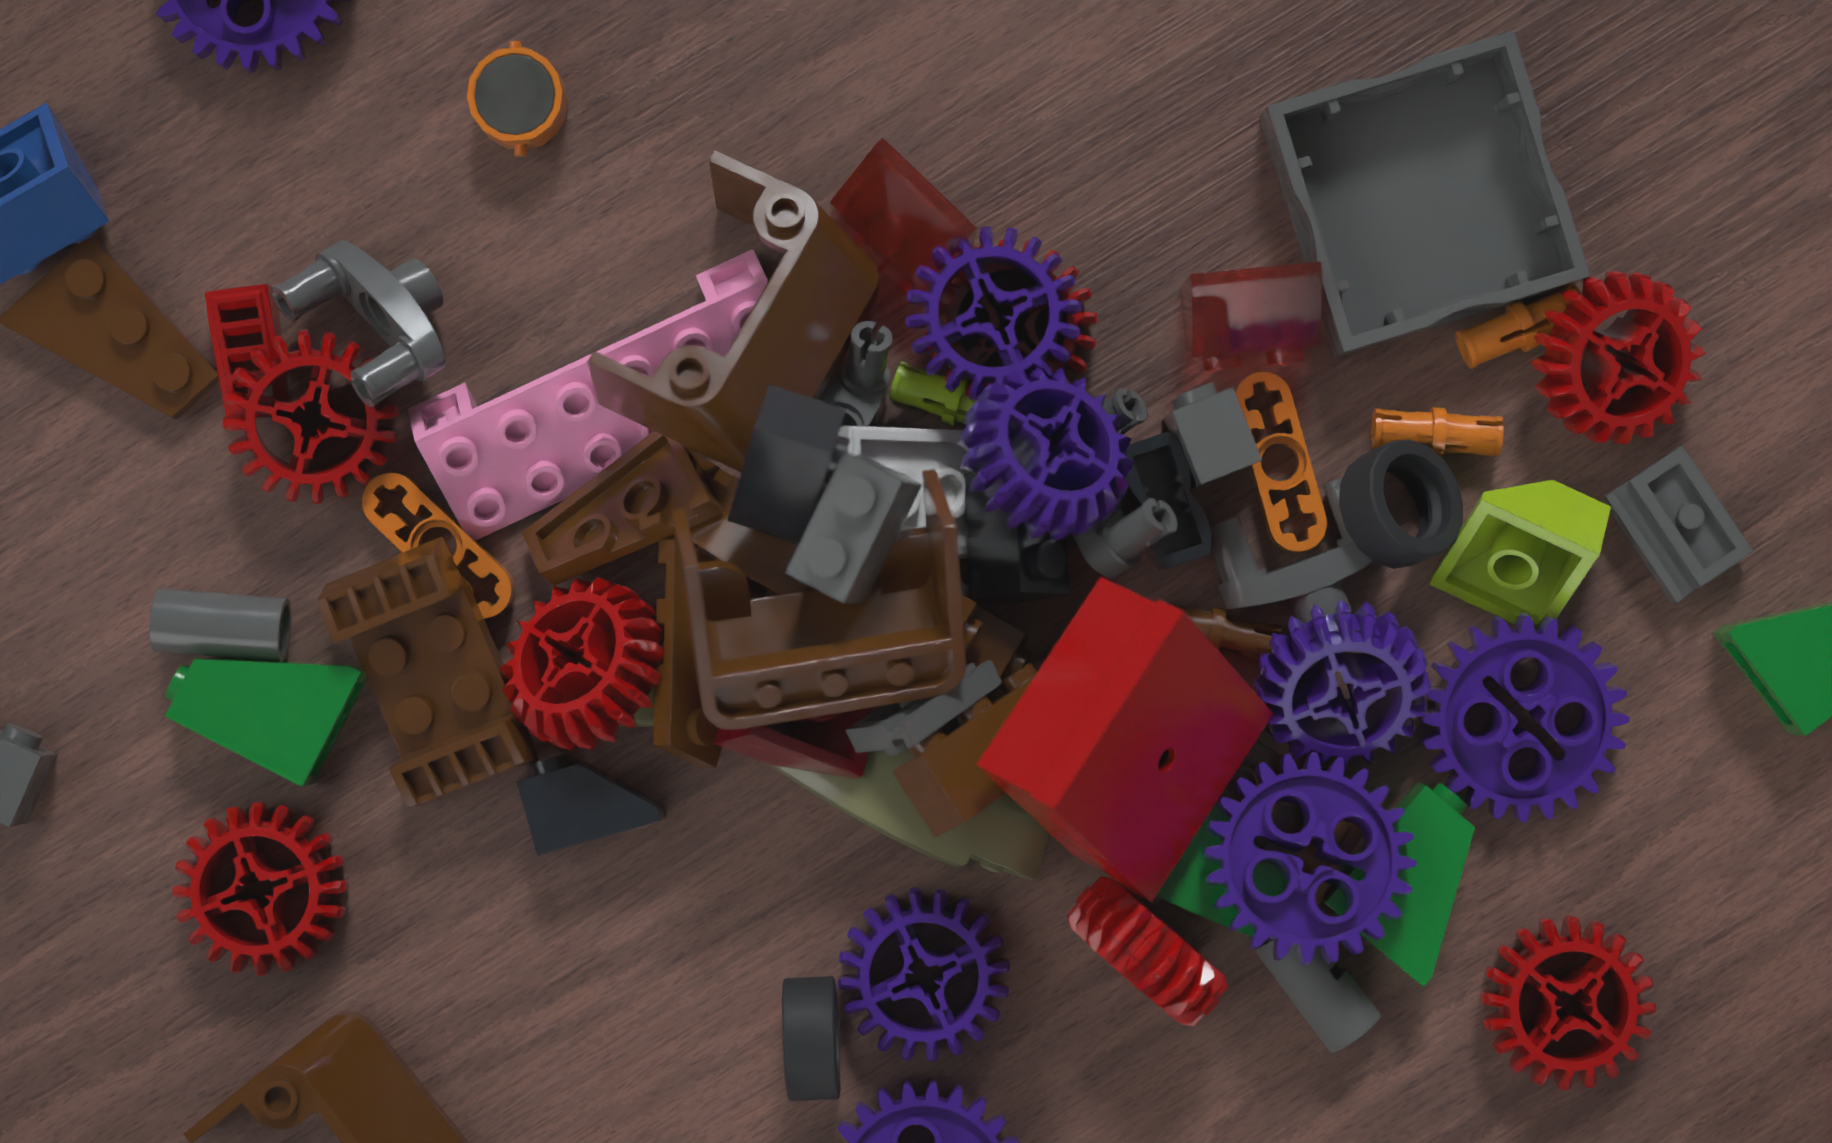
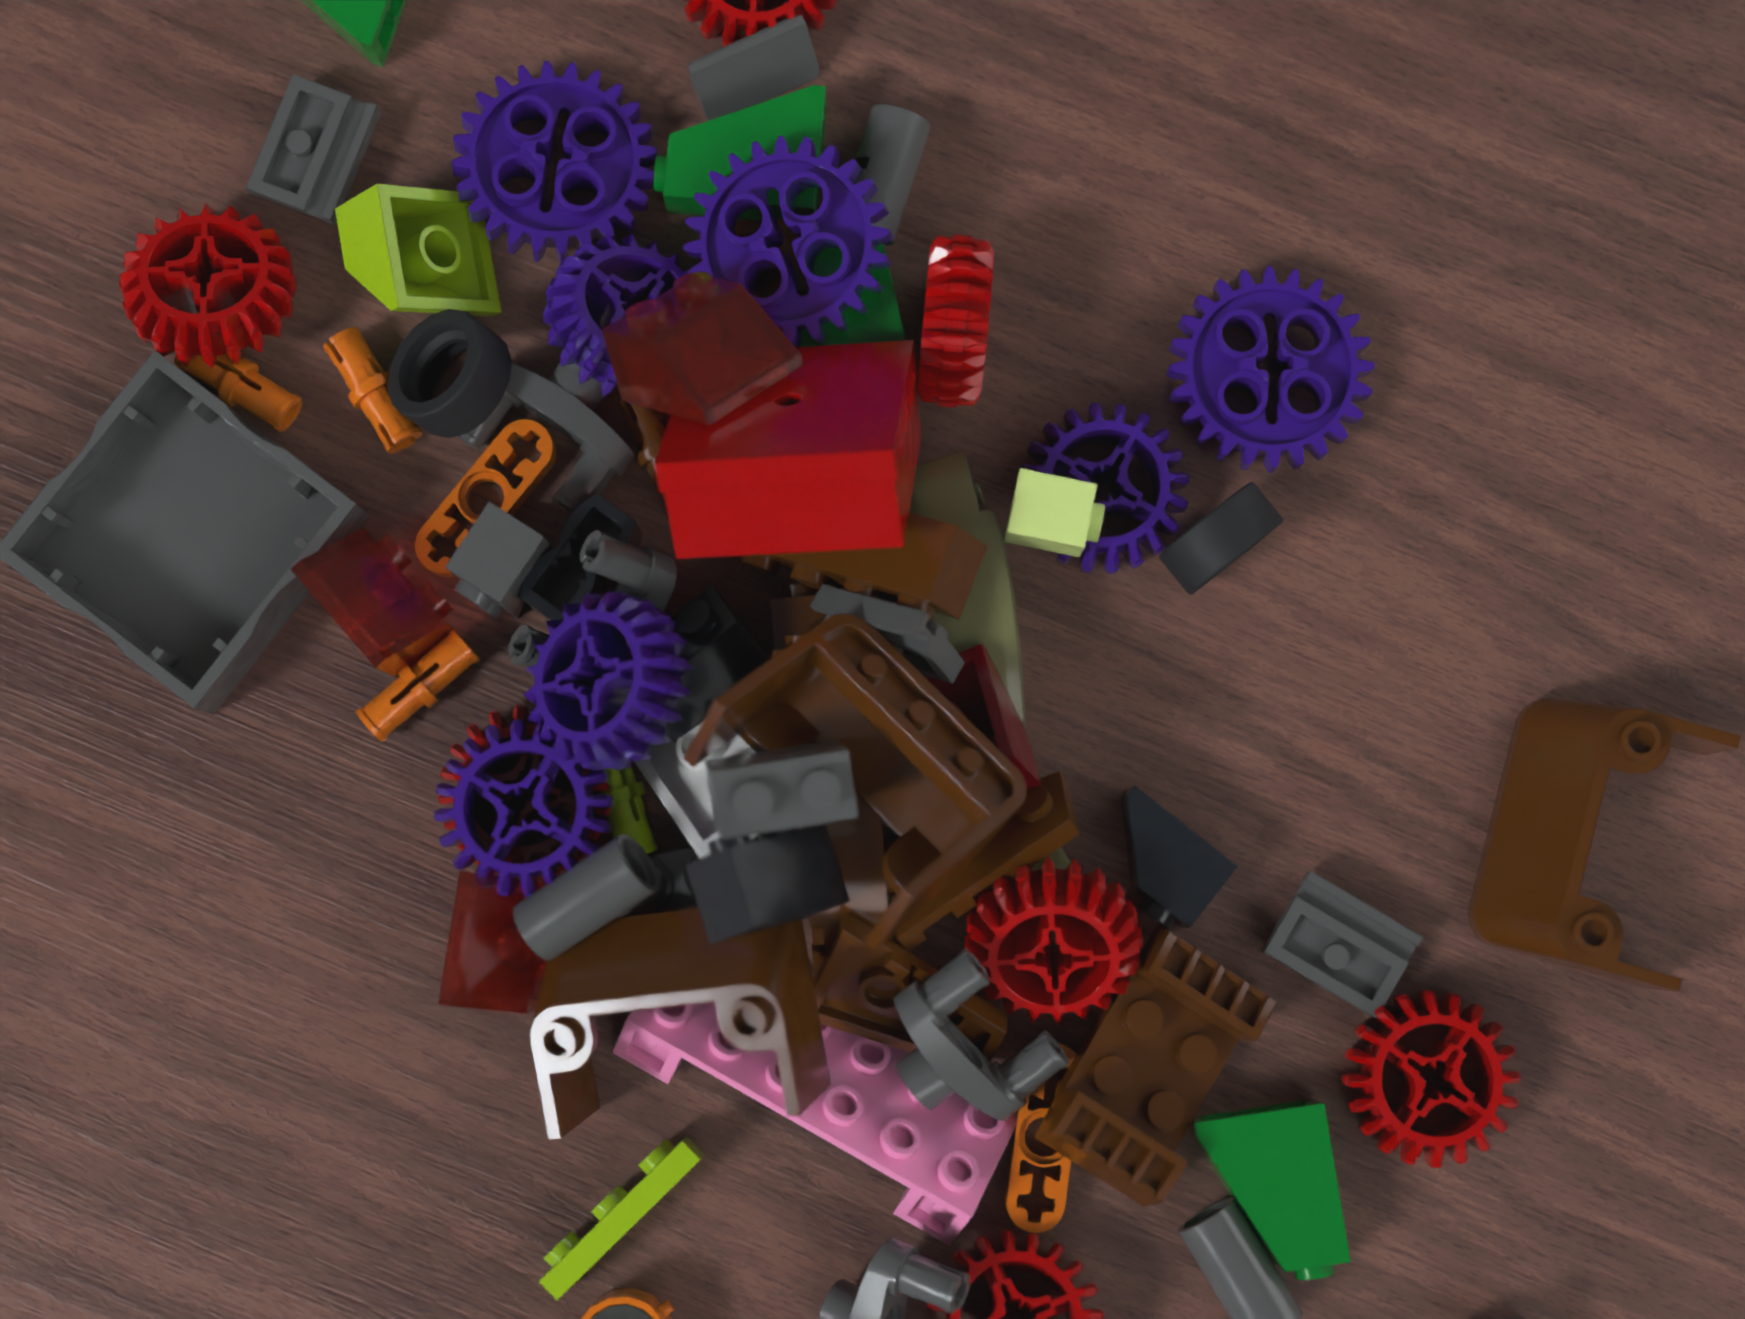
camera: 120 degrees left, 5 degrees down
none -> orange pin [355,629,481,742]
none -> dark grey pin [513,834,660,960]
none -> lime plate [539,1136,704,1301]
none -> clear red slope [602,272,803,425]
none -> dark grey slope [687,14,820,121]
none -> dark grey connector [893,948,1069,1121]
none -> yellowish green brick [1004,468,1105,557]
none -> dark grey plate [1261,871,1423,1019]

